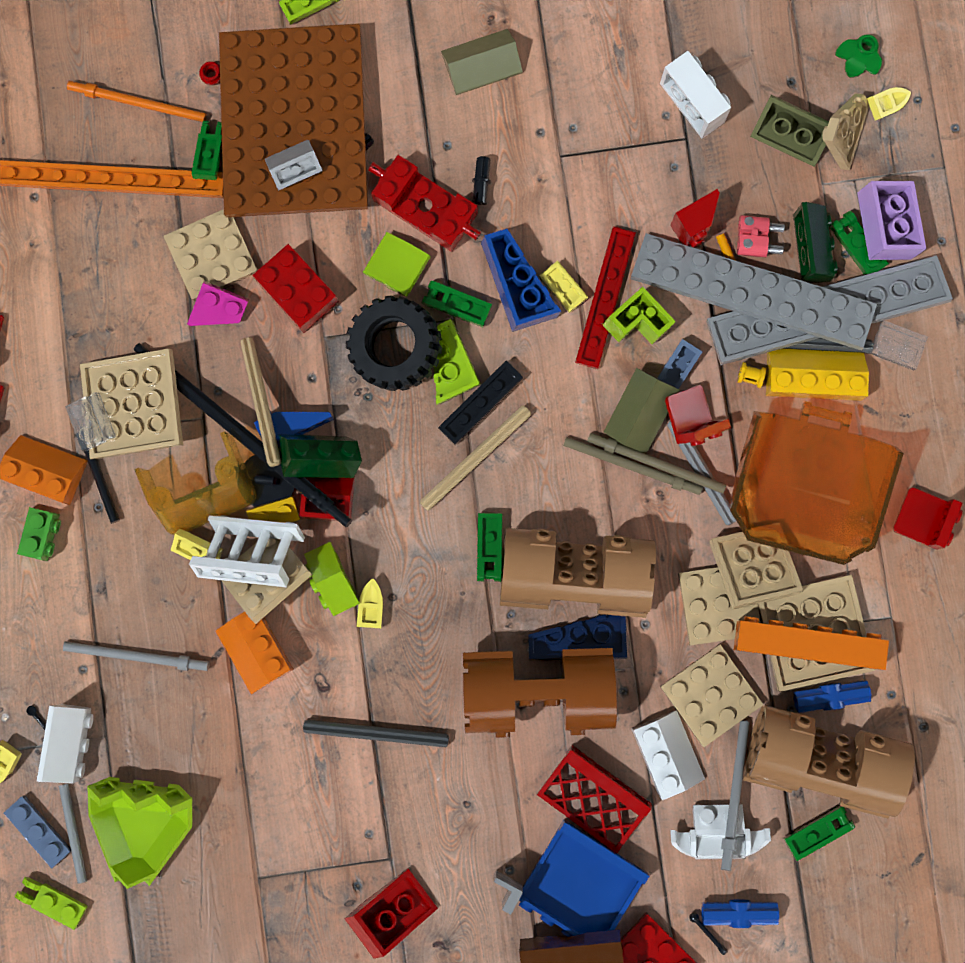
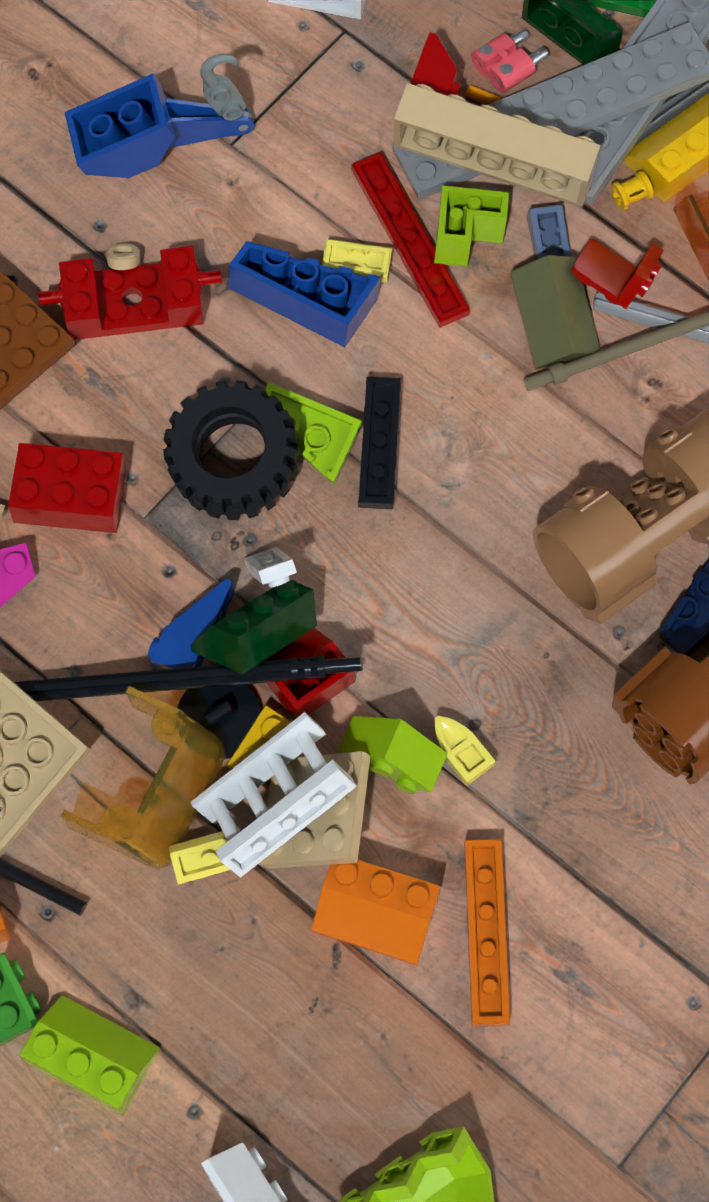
camera: 45 degrees left, 15 degrees down
light grey bar [63,641,209,671] -> none
tan axle [241,337,281,467] -> none
dark grey axle [303,720,449,747] -> none
lime slope [363,232,431,297] -> none
tan axle [420,405,531,511] -> none
green plate [421,281,492,328] -> none
olive slope [441,29,523,95] -> none
black axle [472,156,491,205] -> none
green plate [477,513,502,582] -> none
dark tan bar [563,437,703,495] -> none
none -> lime slope [19,995,160,1116]
none -> blue slope [65,54,254,178]
none -> tan tile [106,243,141,270]
none -> white plate [244,547,297,587]
none -> tan brick [394,83,601,207]
none -> orange plate [464,839,510,1027]

